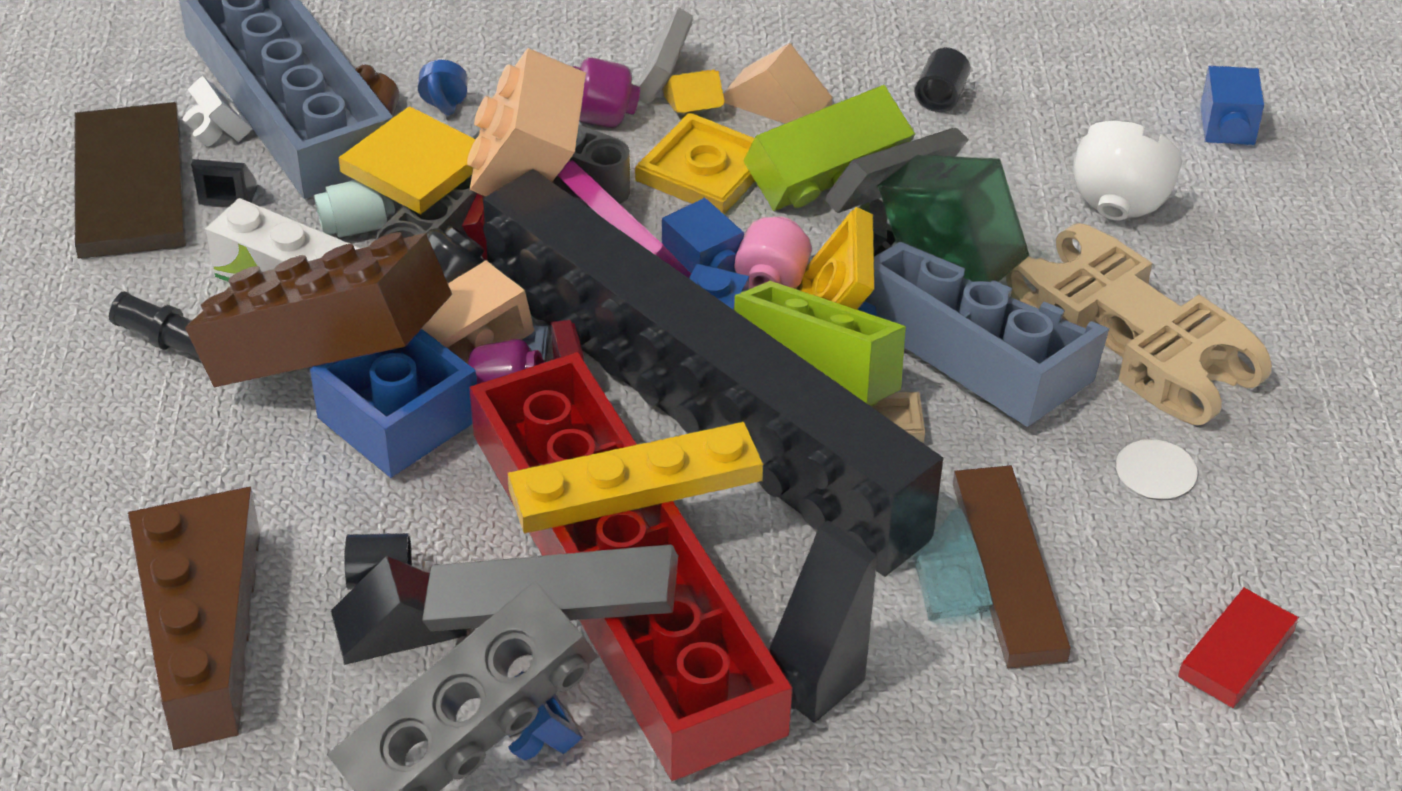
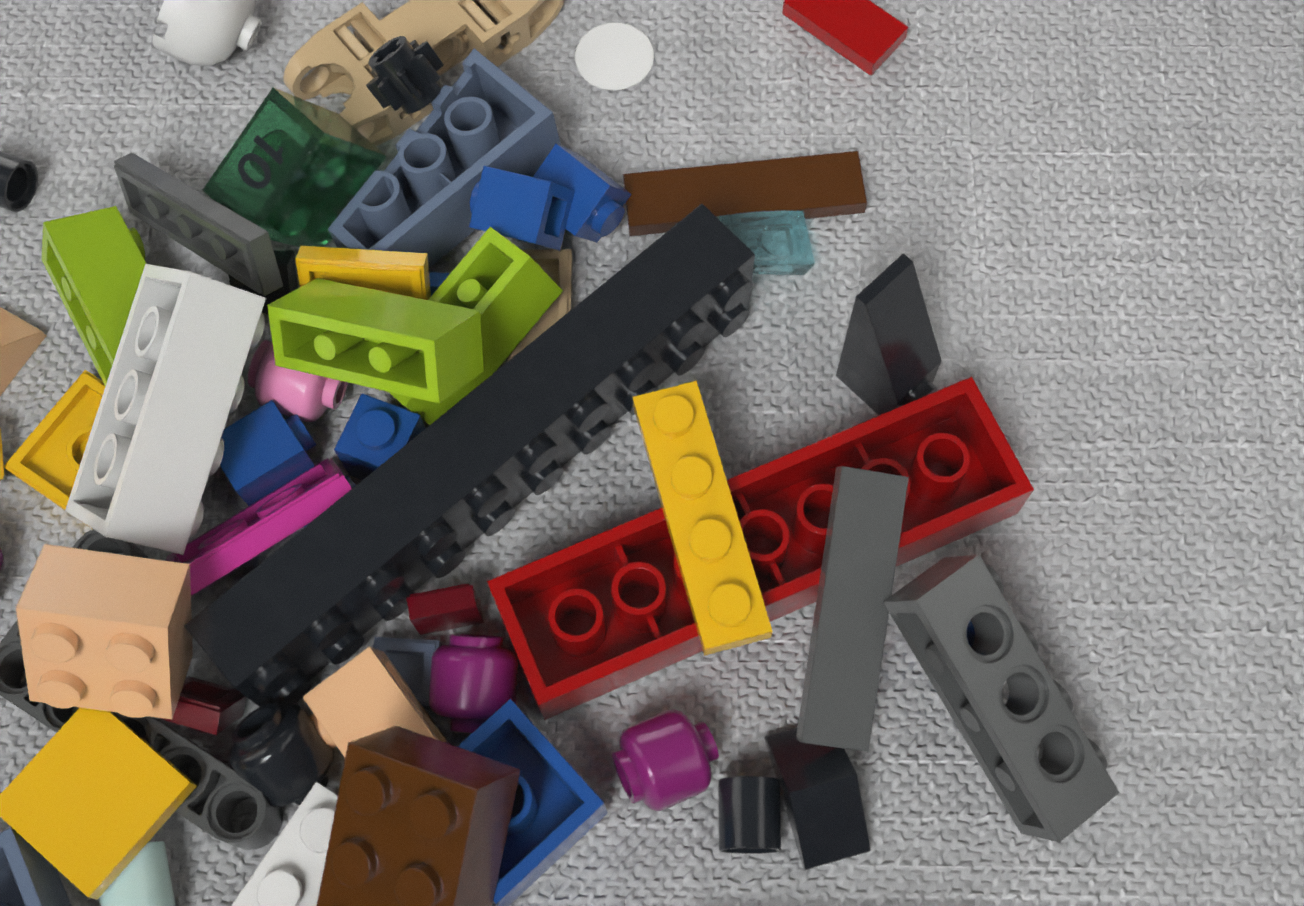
camera: 85 degrees left, 25 degrees up
none -> white brick [65,264,266,555]
none -> lime brick [267,278,484,404]
none -> black gear [366,36,444,114]
none -> blue brick [469,166,575,251]
none -> blue brick [533,143,631,243]
none -> magenta head [612,709,719,811]

